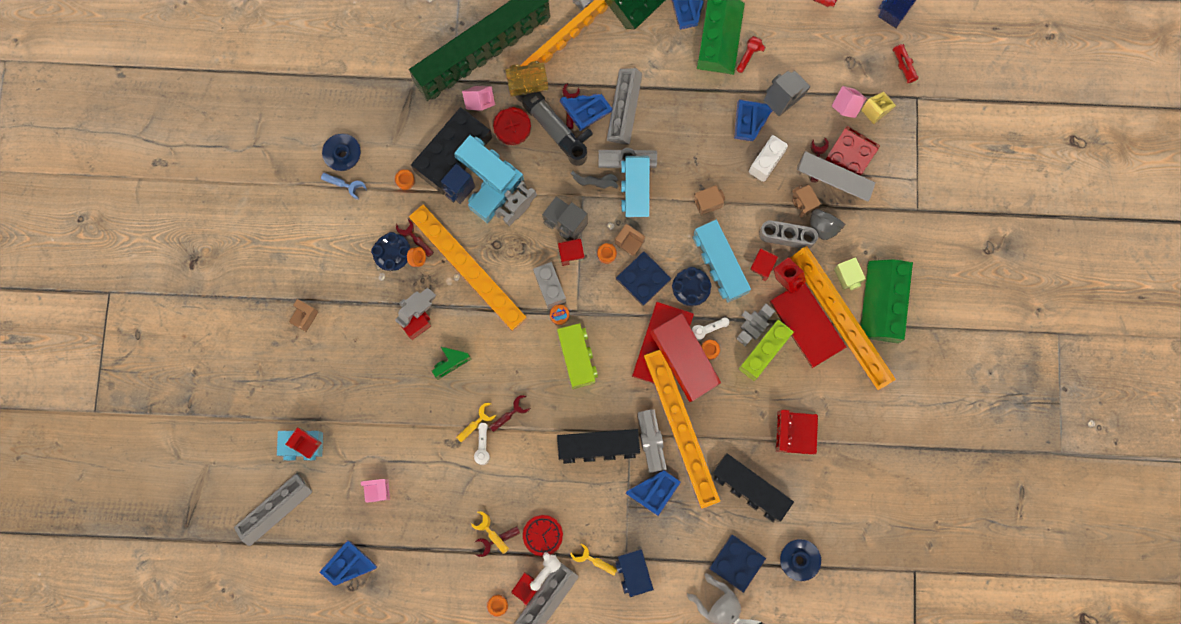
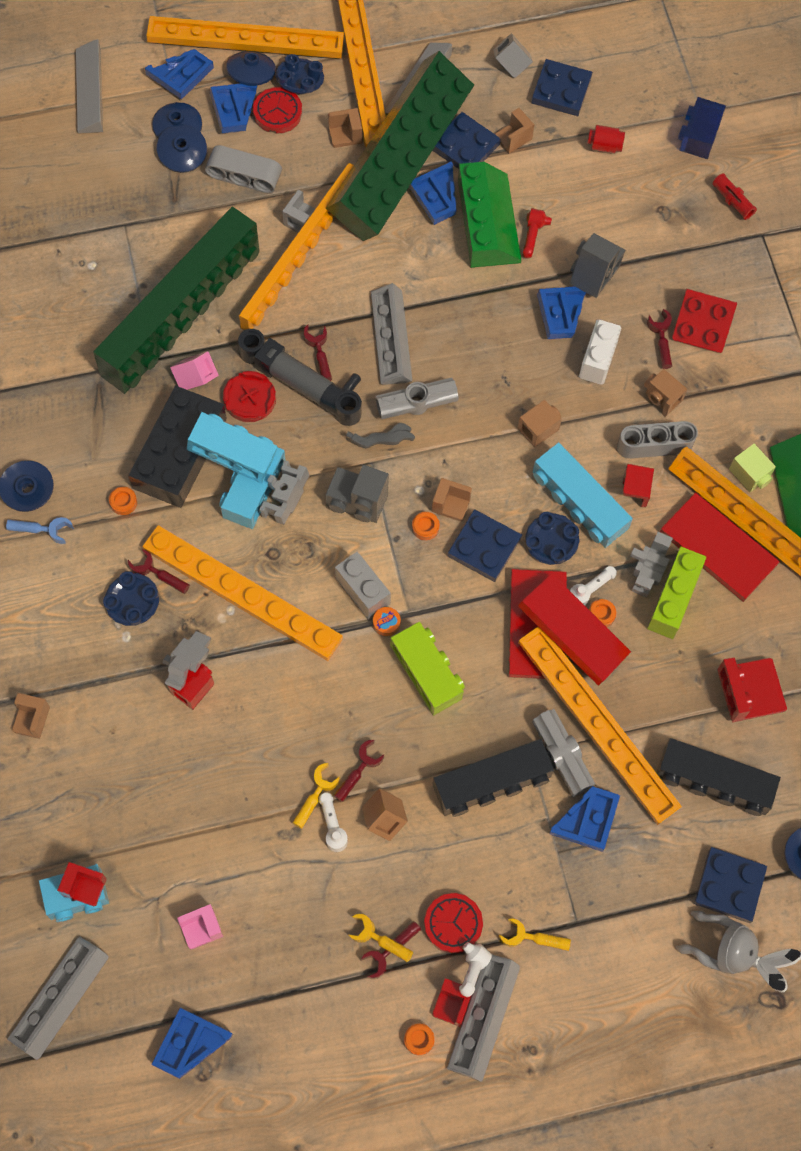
camera: 20 degrees left, 10 degrees down
orange tile [407,247,426,267] -> none
green slope [432,347,472,380] -> none
dark blue brick [441,164,475,204] -> none
clear yellow brick [506,61,549,97] -> none
red panel [558,239,585,266] -> none
blue wing [560,94,613,131] -> none
dark blue brick [615,549,654,597] -> none
medium azure brick [621,156,650,217] -> none
red brick [773,257,806,293] -> none
light grey slope [796,151,876,202] -> none
dark grey hat [810,208,846,240] -> none
bright pink panel [832,86,867,118] -> none
light yellow slope [861,92,896,124] -> none
none -> medium nougat panel [362,788,408,841]

